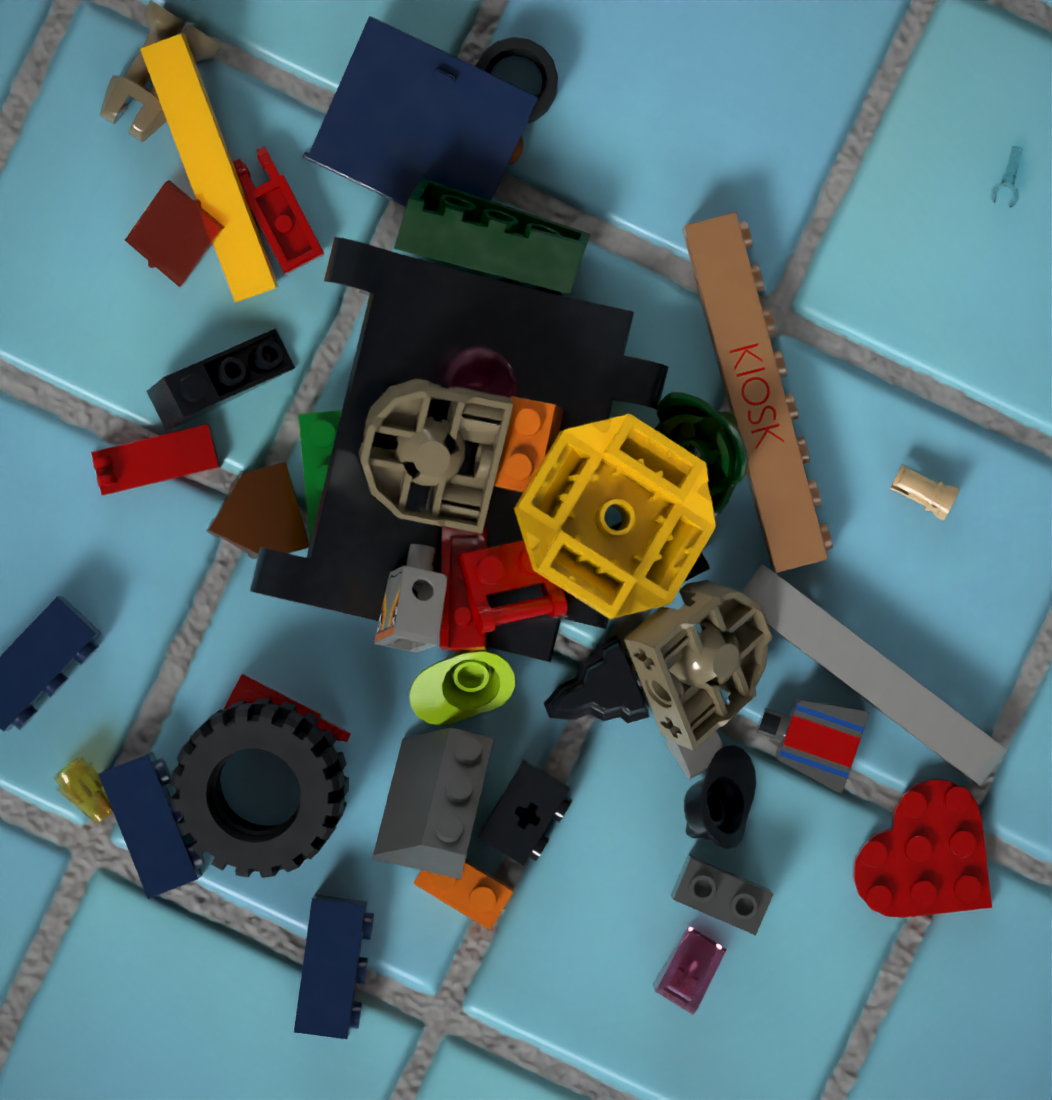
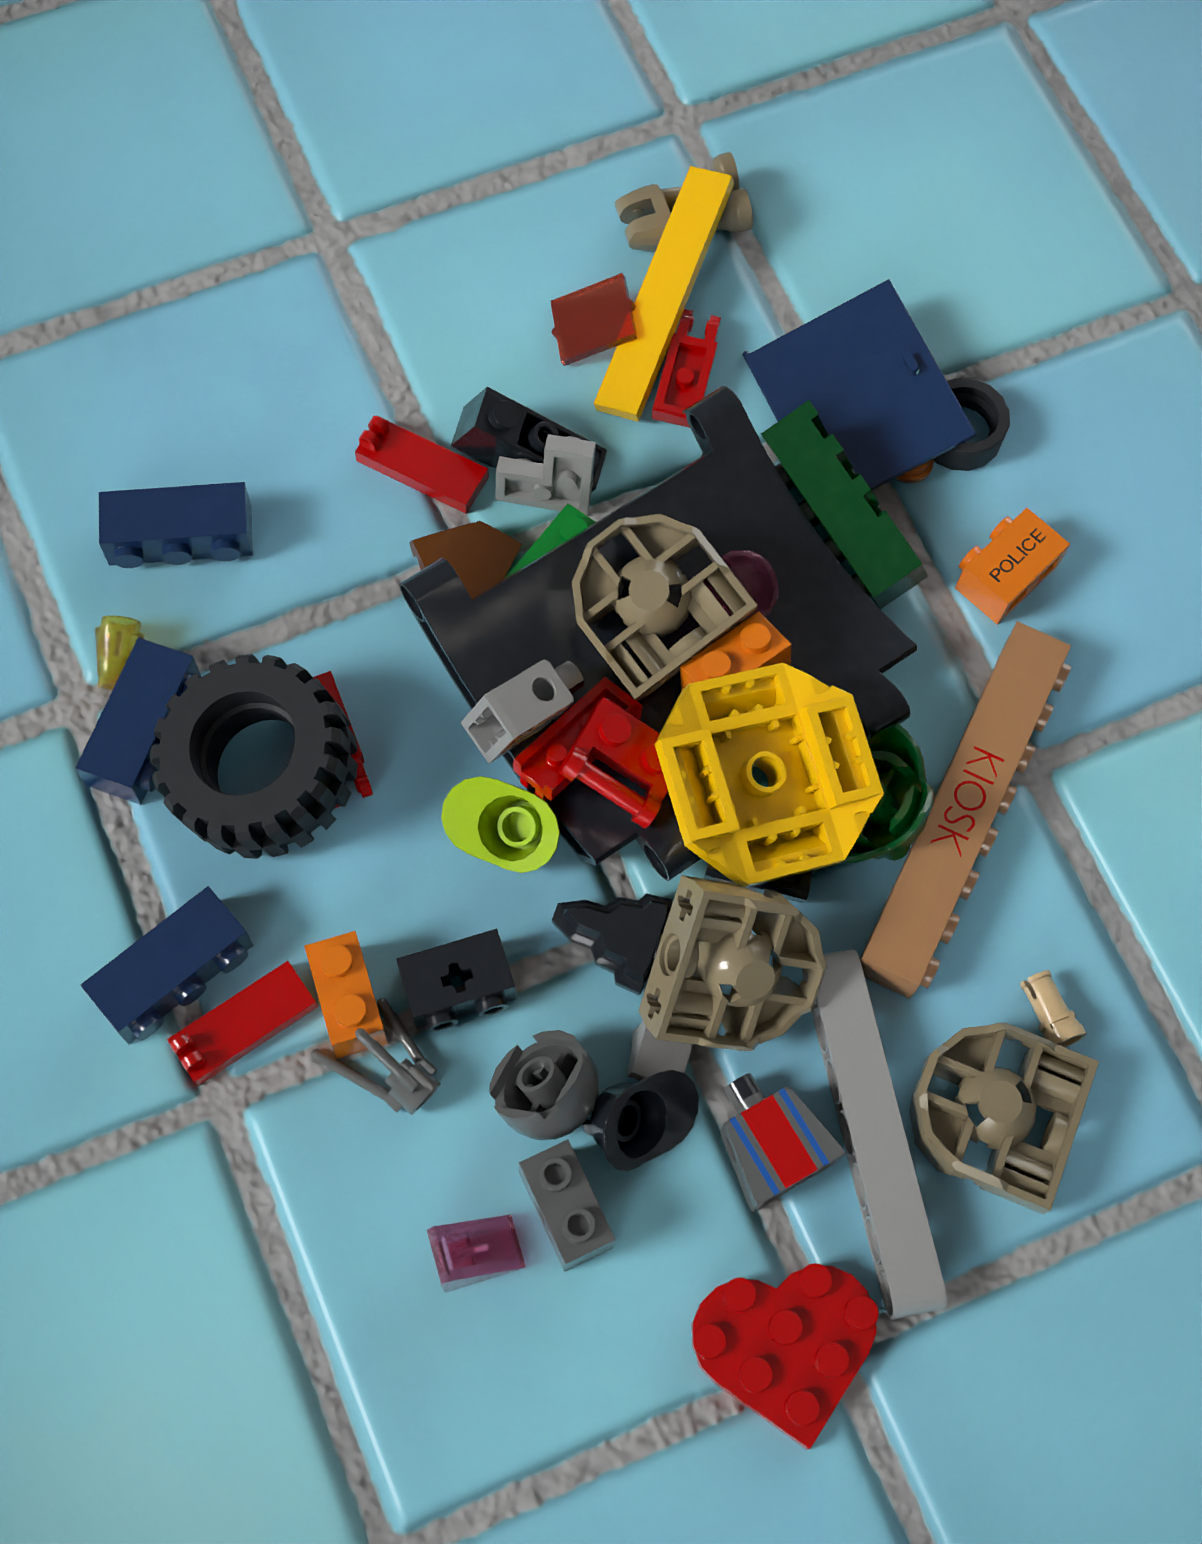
camera: 35 degrees right, 20 degrees down
dark grey slope [372,728,494,880] -> none
none -> red hinge [166,961,318,1087]
none -> dark grey plant [311,998,441,1115]
none -> dark grey cylinder [489,1030,599,1140]
none -> light grey plate [495,434,596,516]
none -> dark tan connector [909,1023,1099,1214]
none -> orange brick [955,508,1070,625]

